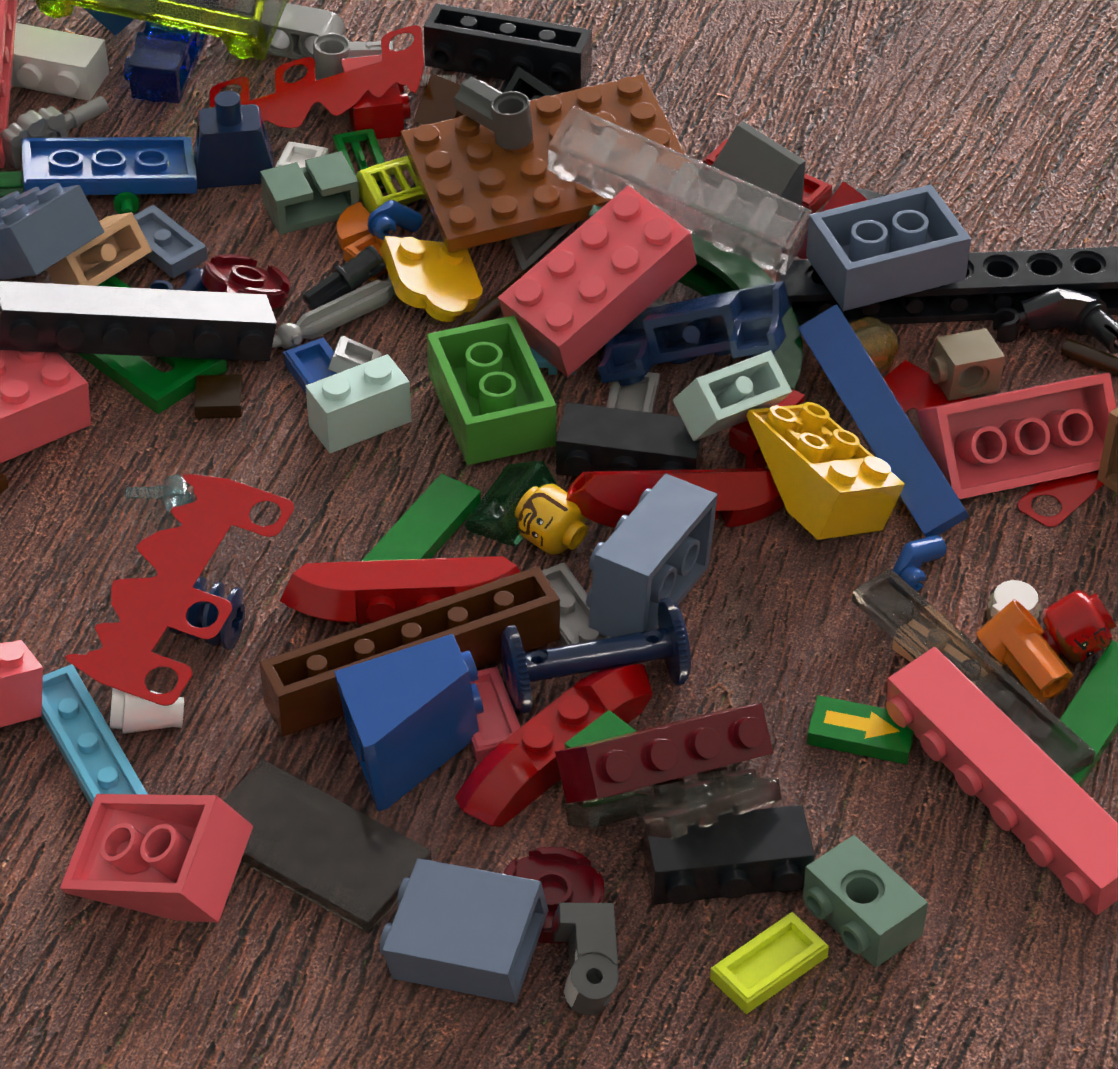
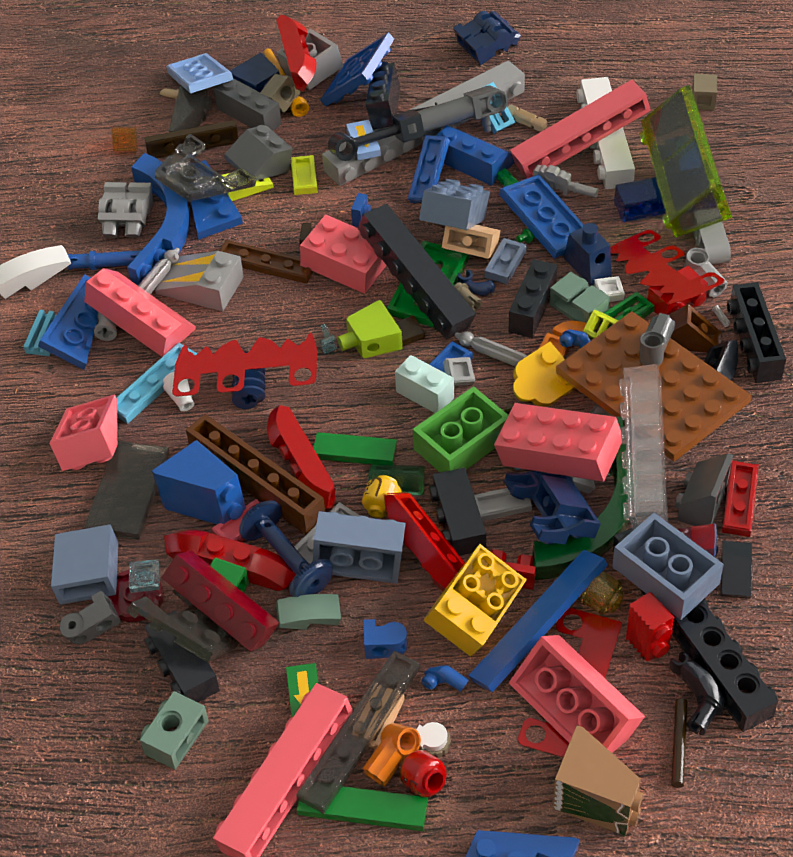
camera: 70 degrees right, 5 degrees up
dark red tile [201,254,291,309] -> none
black axle [302,245,386,311] -> none
light aqua brick [673,350,792,441] -> none
neon yellow tile [710,912,829,1014] -> none
dark tan brick [928,328,1005,401] -> none
none -> clear light blue plate [129,559,160,593]
none -> sand green slope [276,594,341,630]
none -> lime torso [337,300,403,358]
none -> blue leg [363,619,408,659]
none -> black brick [508,259,557,338]
none -> red brick [626,592,675,661]

